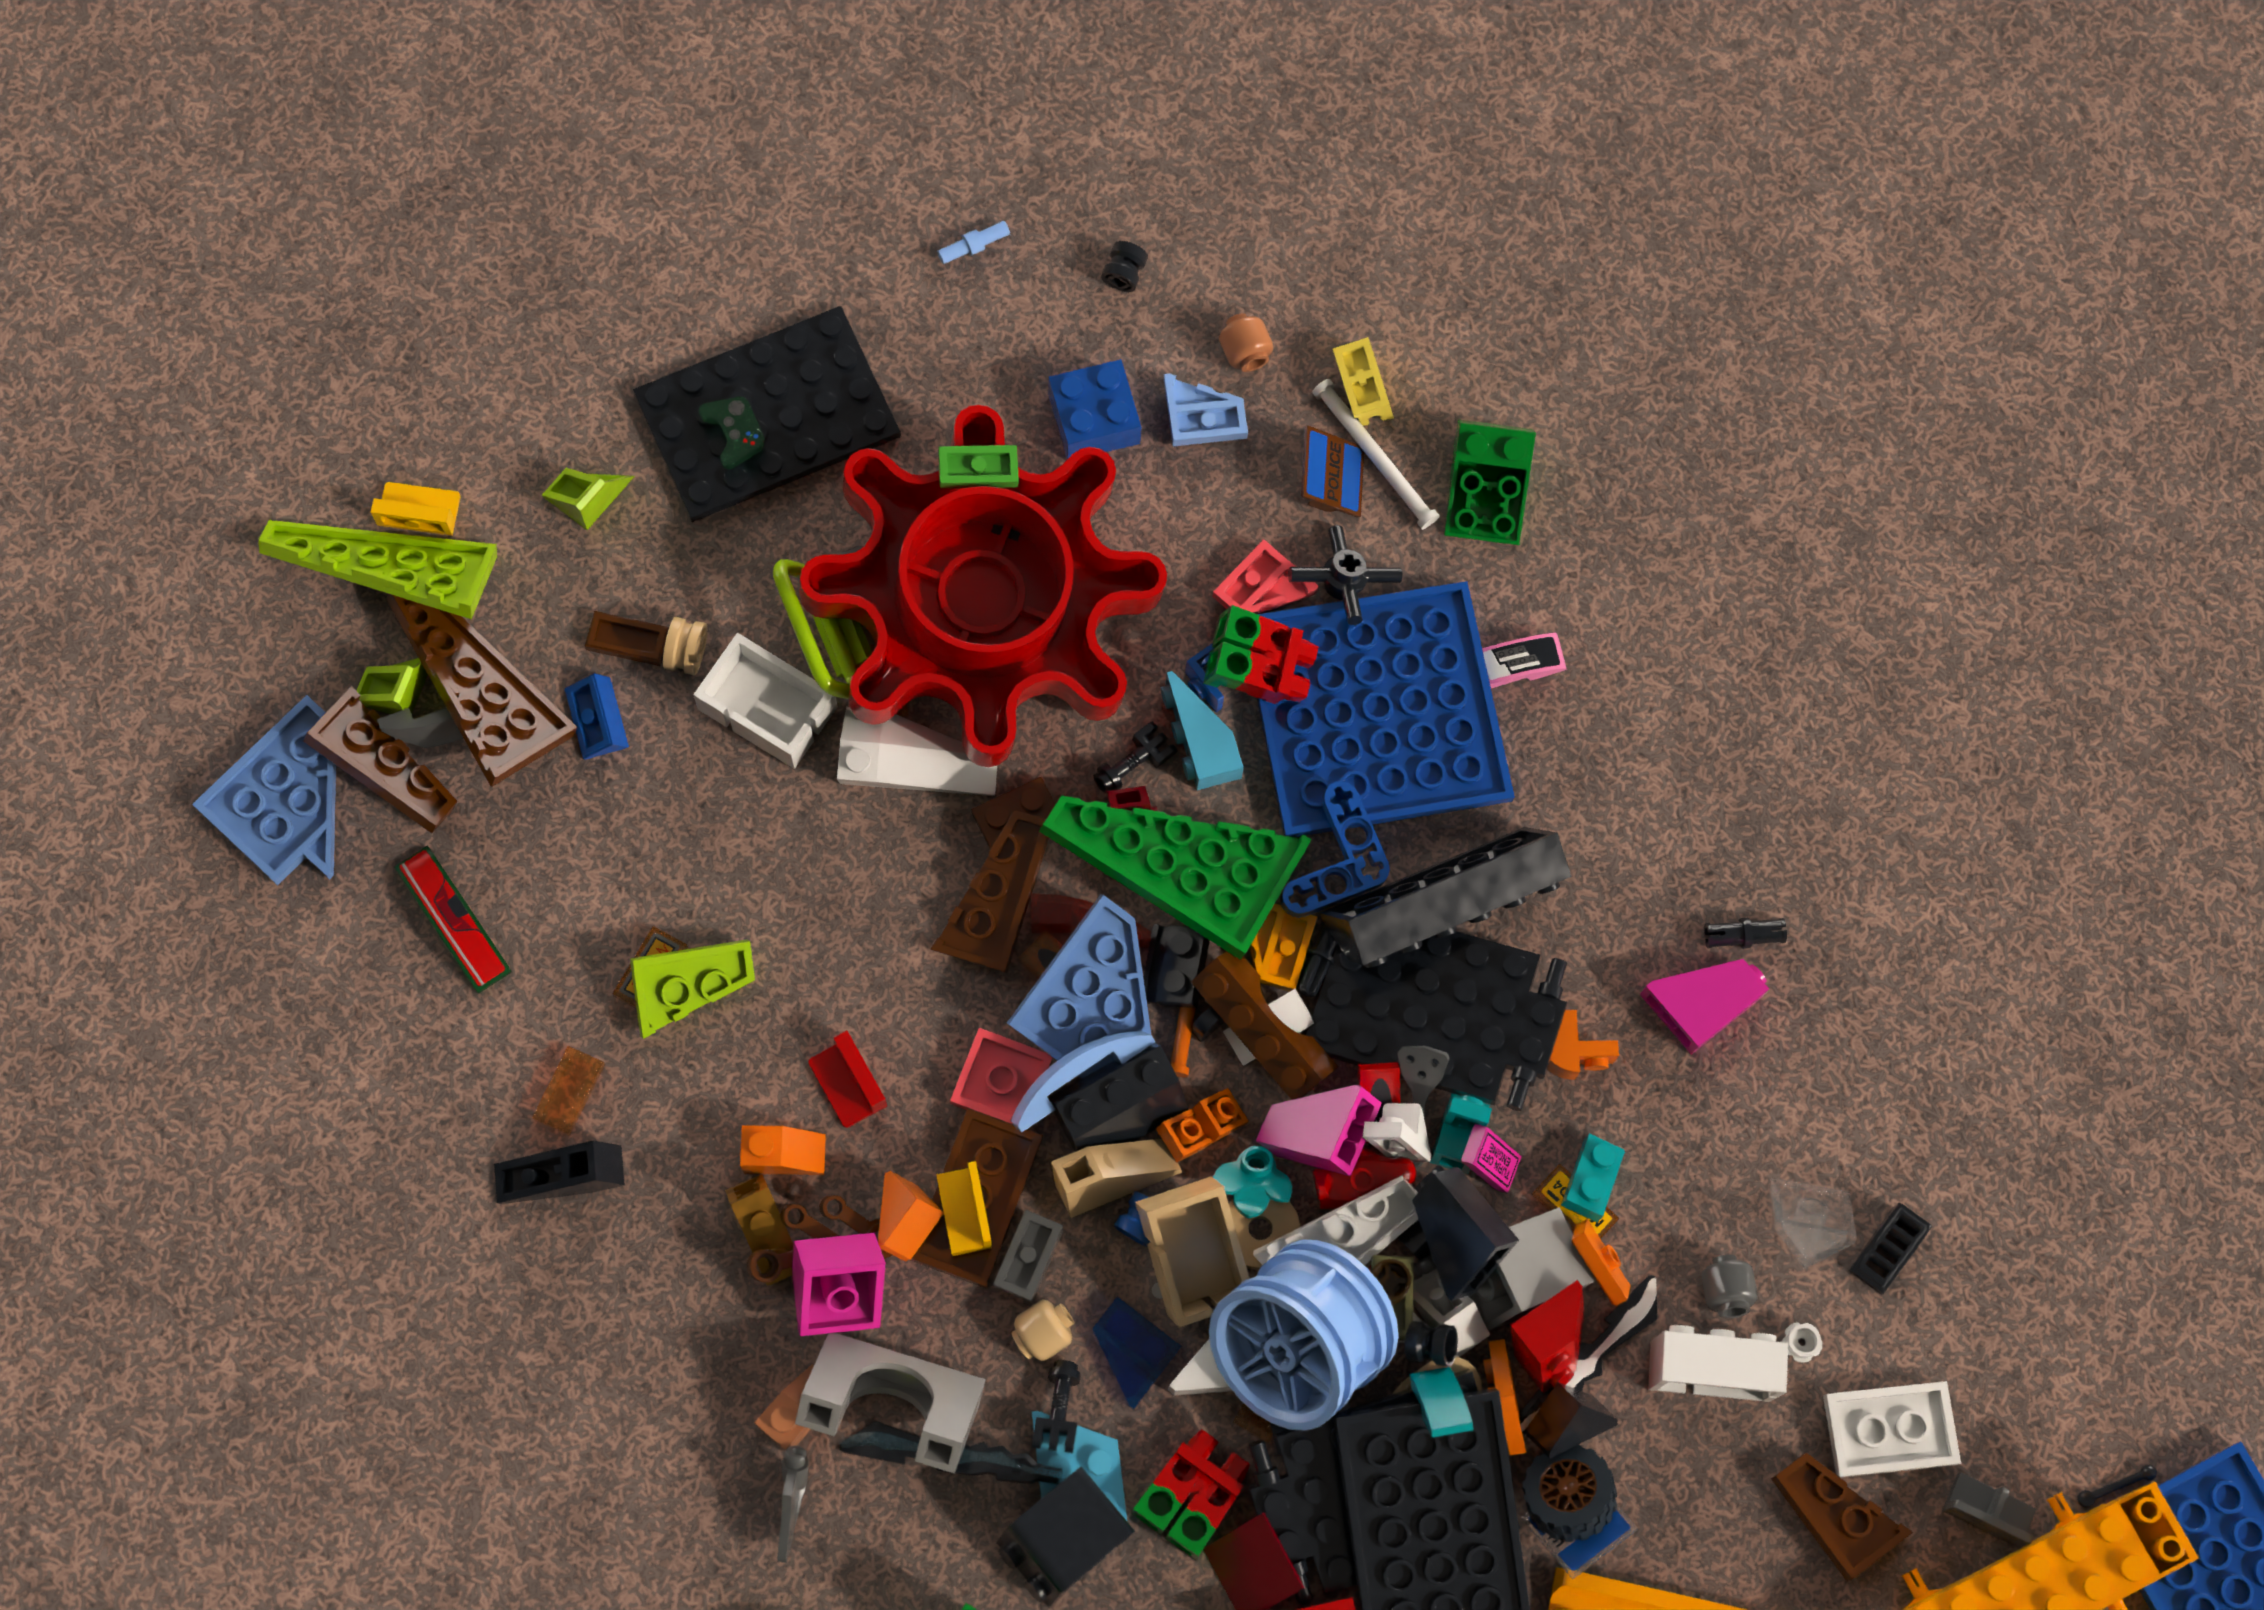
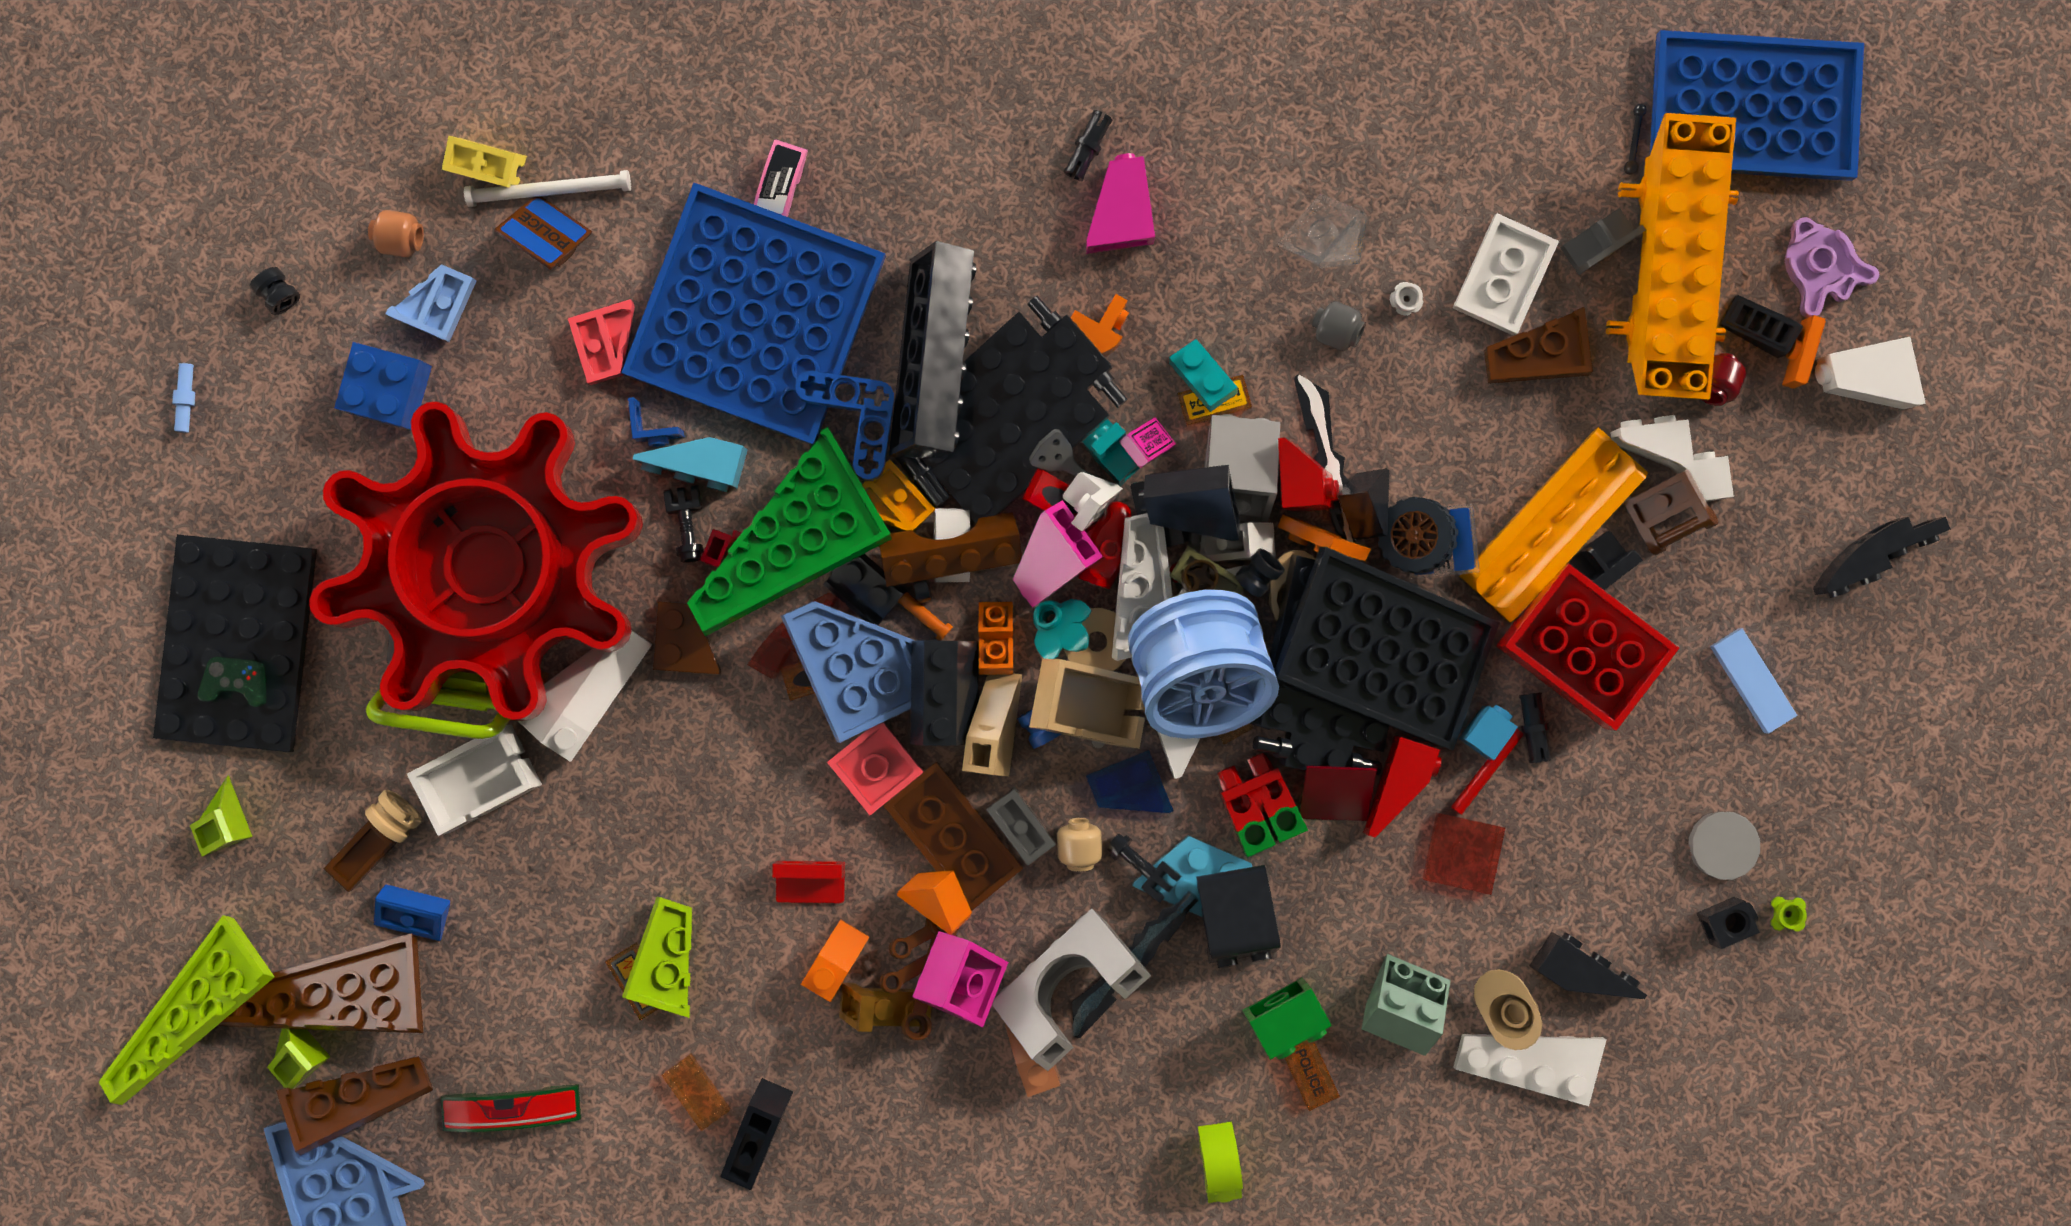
camera: 55 degrees left, 15 degrees up
yellow panel [371,482,461,536] -> none
dark grey slope [377,708,464,748] -> none
dark grey arm [777,1446,808,1563] -> none
reddish brown wing [930,810,1049,973] -> none
yellow panel [936,1161,992,1256] -> none
bright green plate [938,445,1019,489] -> none
light blue slope [1011,1031,1155,1132] -> none
hips [1203,605,1319,704] -> none
black bar [1288,525,1402,625] -> none
teal slope [1410,1367,1473,1437] -> none
green slope [1444,419,1536,545] -> none
orange plate [1571,1219,1631,1306] -> none
white piece [1648,1325,1788,1402] -> none
black slope [1848,1203,1932,1295] -> none

